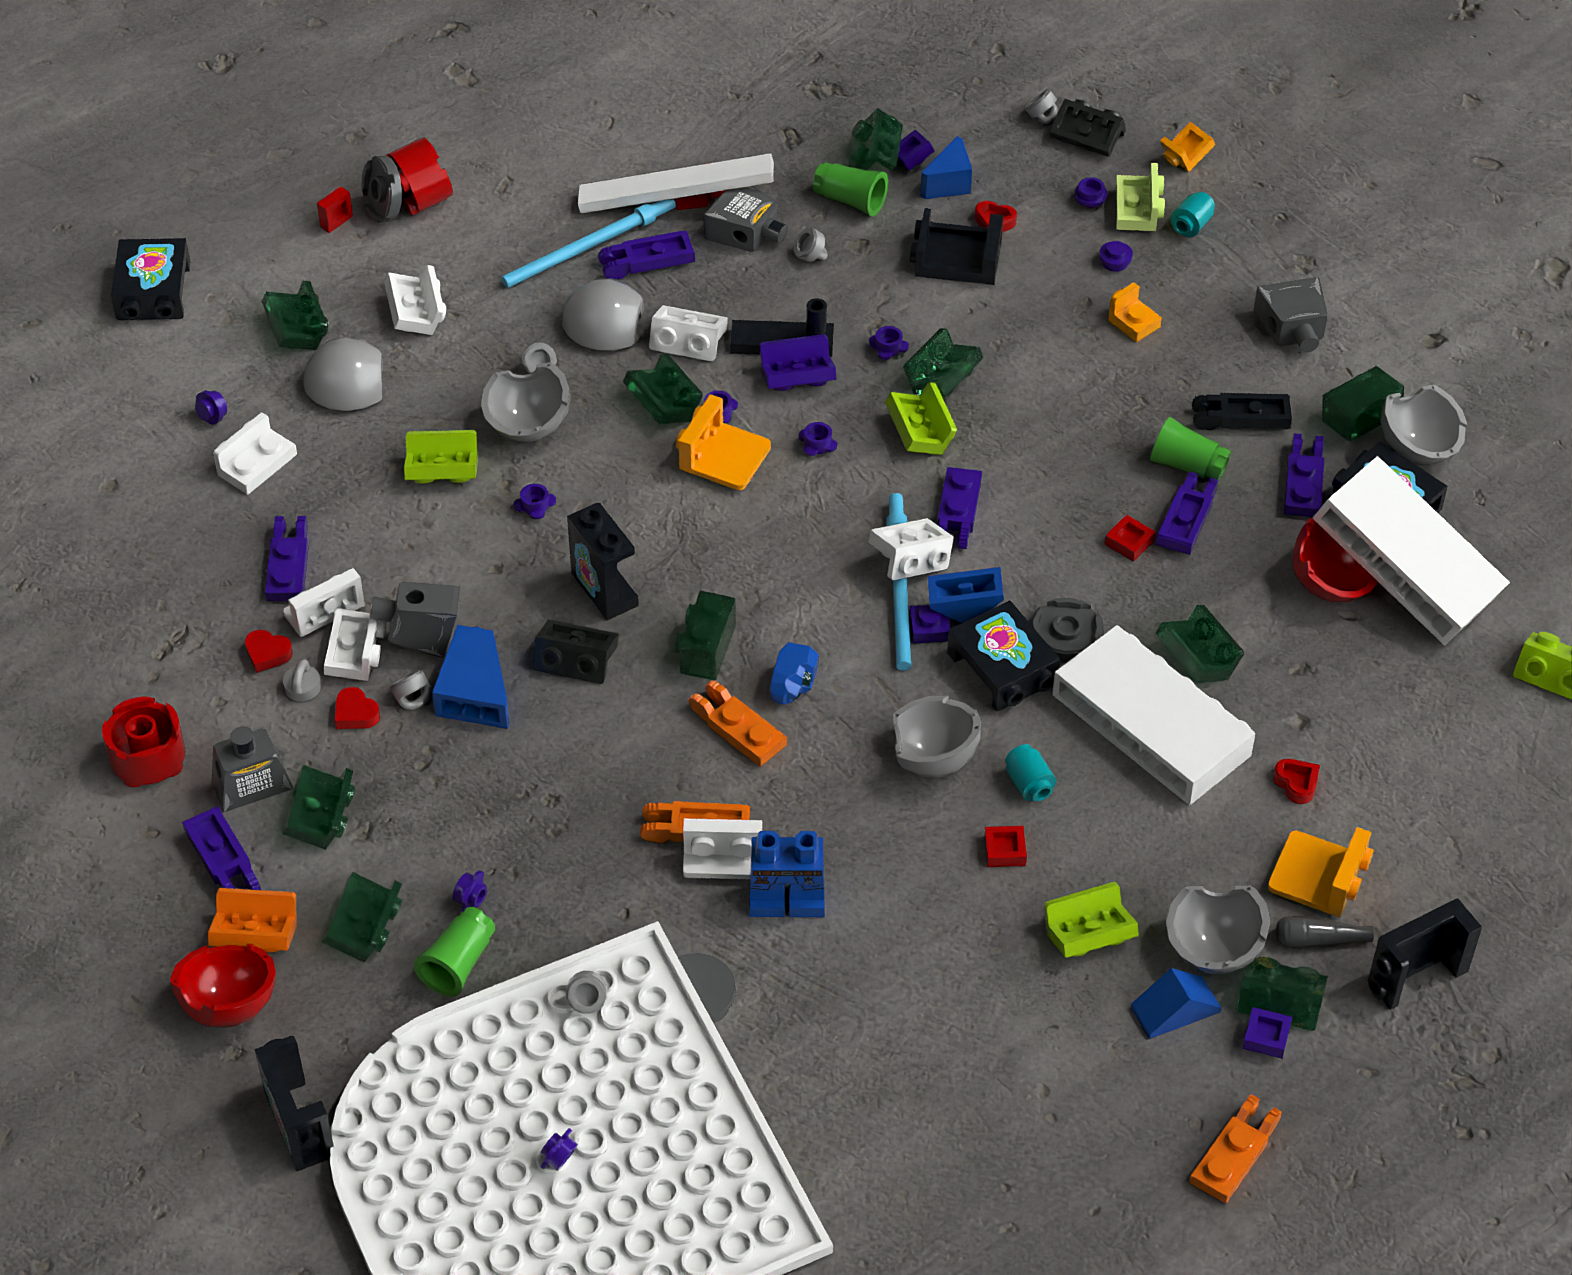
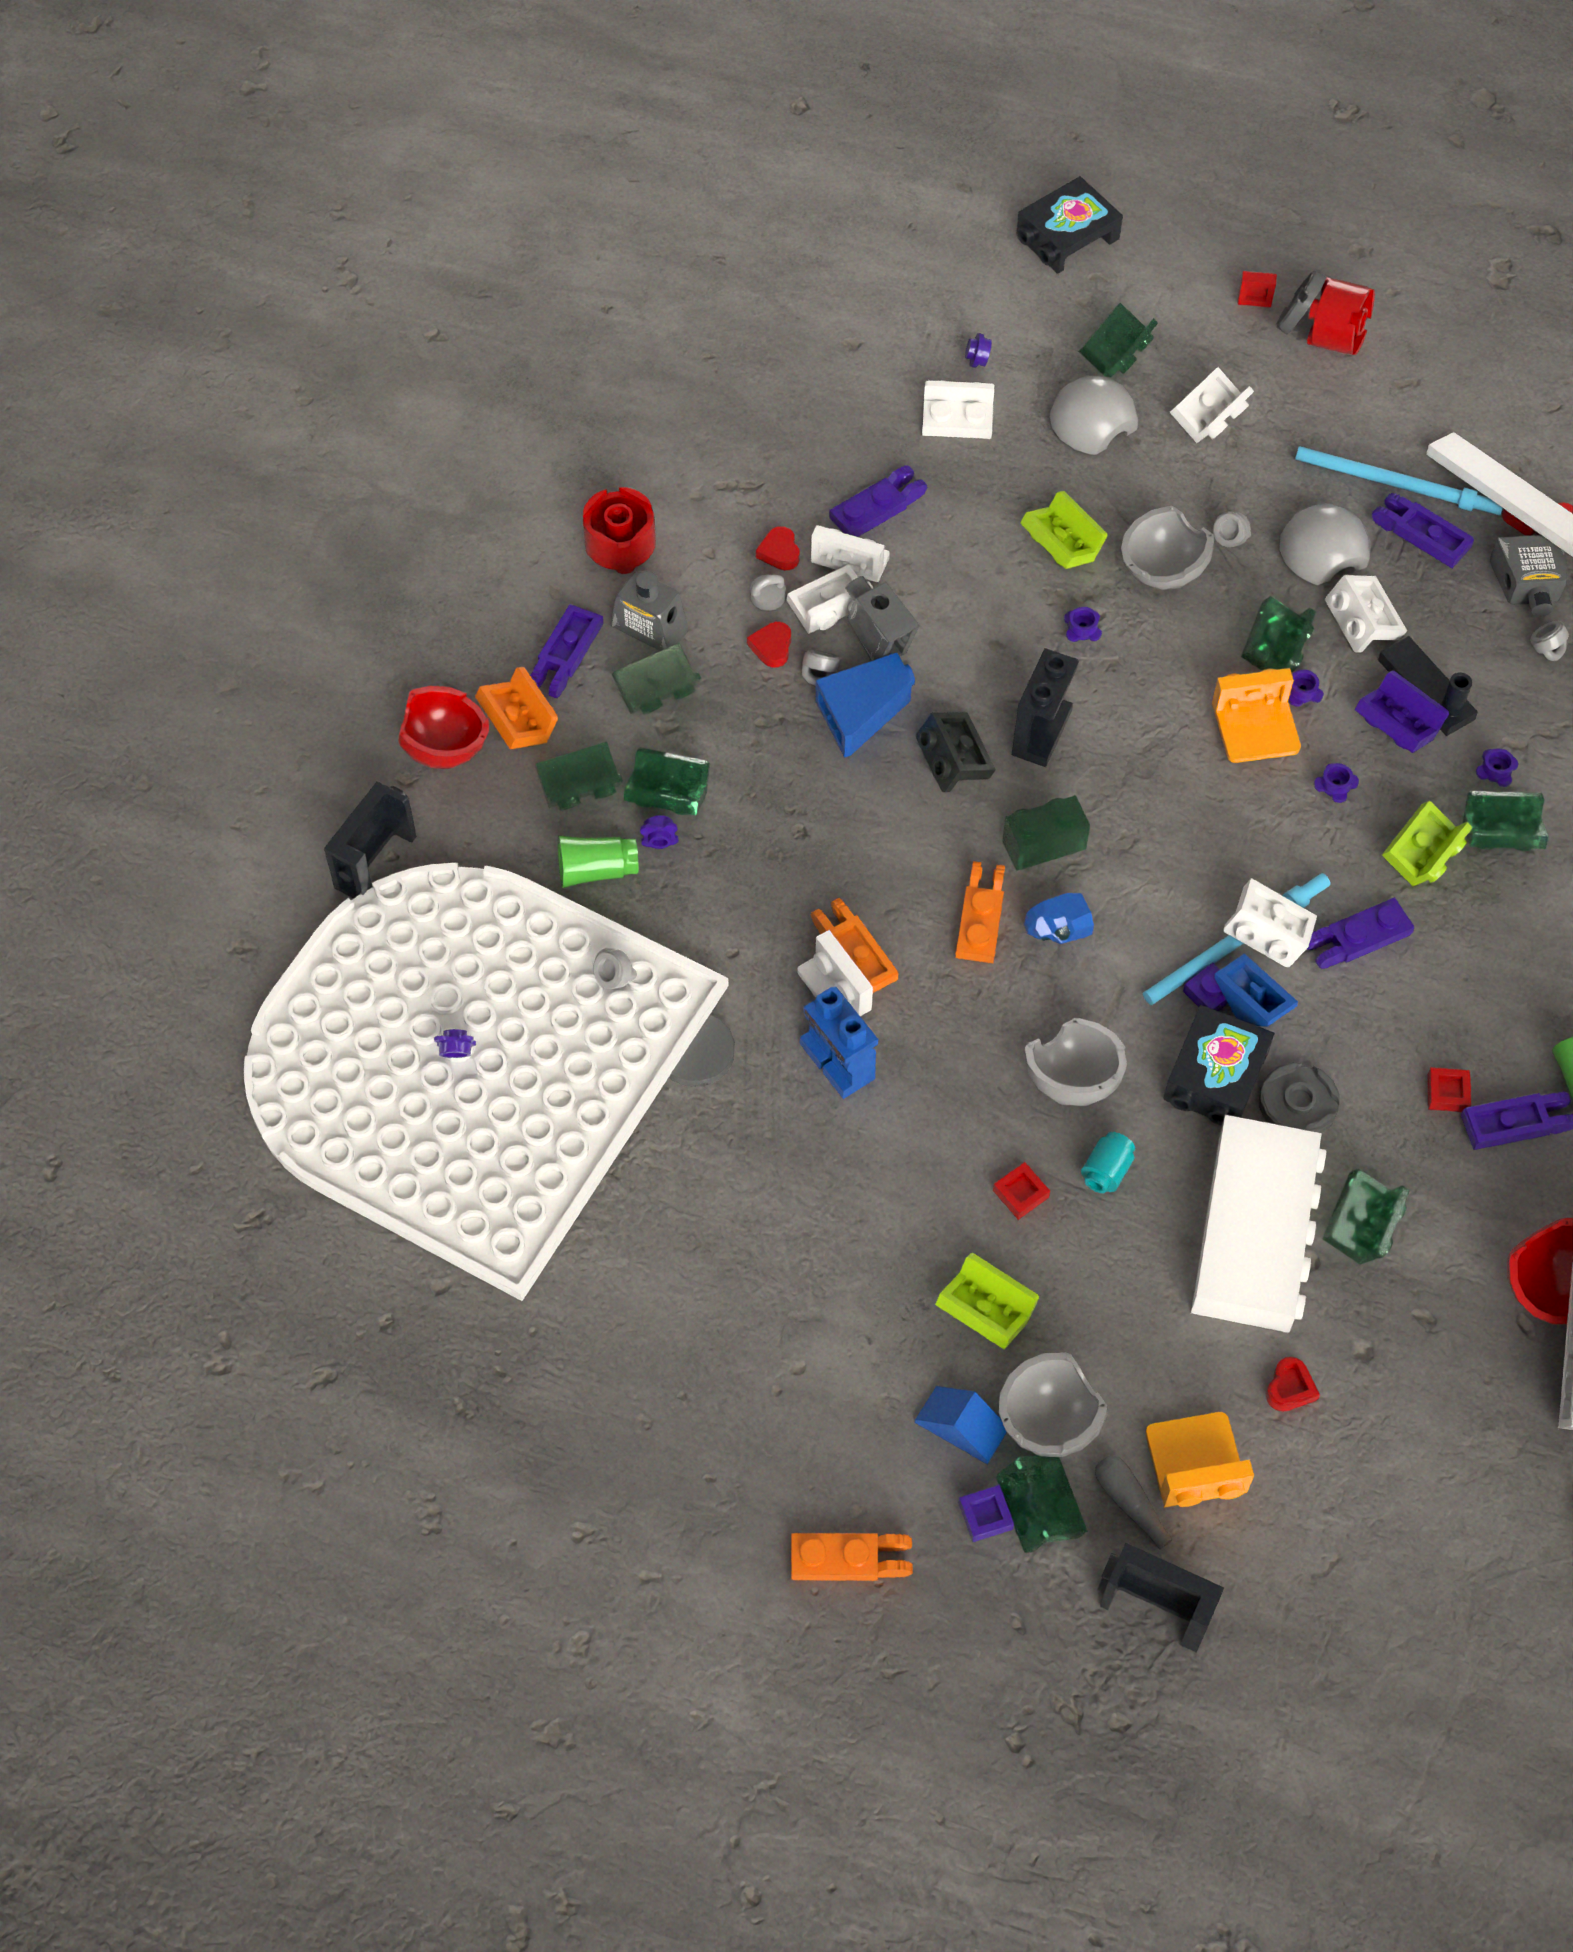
camera: 55 degrees right, 10 degrees up
none -> clear green bracket [623,747,710,816]

